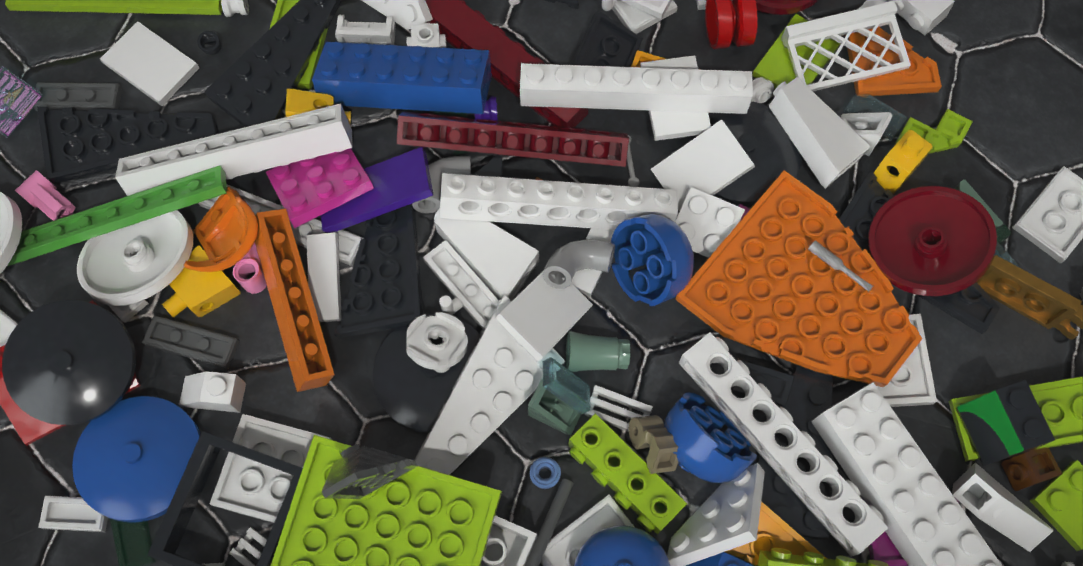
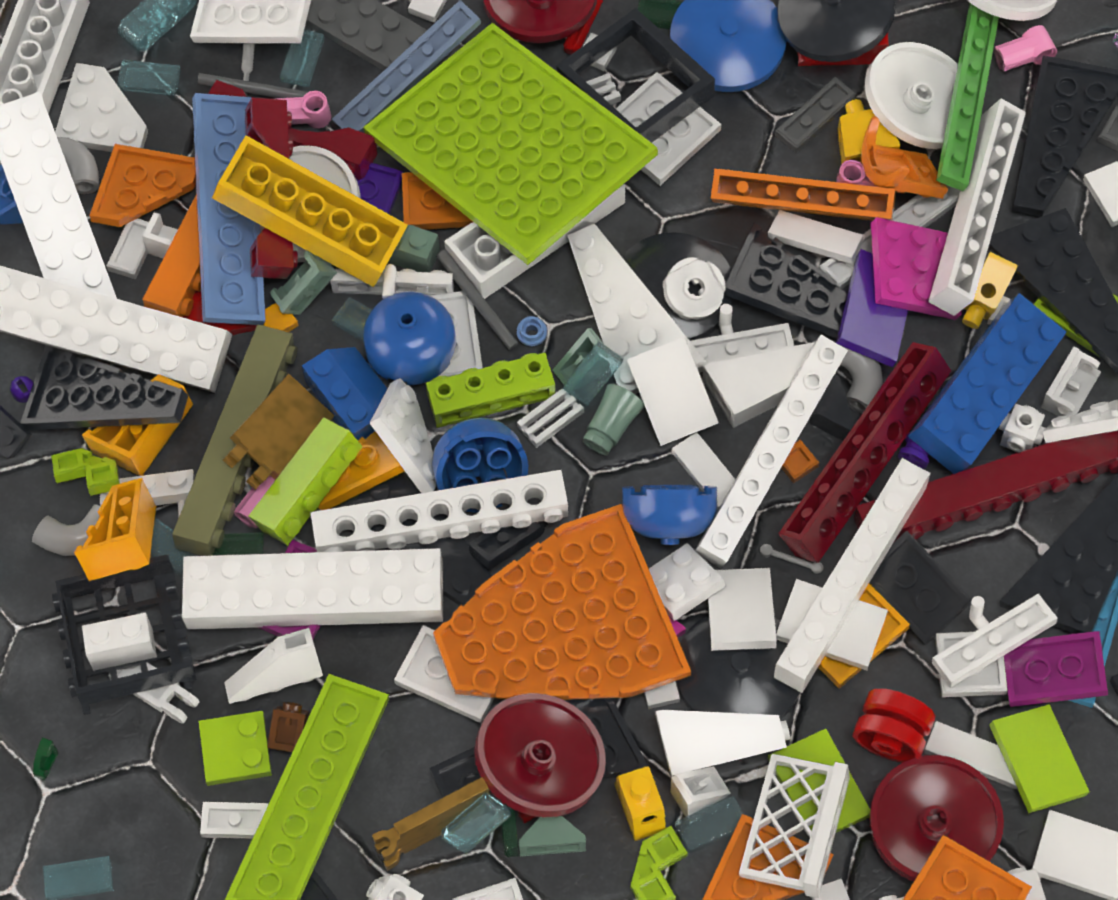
camera: 120 degrees right, 5 degrees down
white slope [179,371,246,413] -> none
dark grey wedge [322,444,418,499] -> none
light grey cylinder [543,239,615,289] -> none
dark tan leg [628,415,678,474] -> none
white plate [752,77,774,103] -> none
light grey piece [808,240,873,292] -> none
black slope [955,380,1055,467] -> none

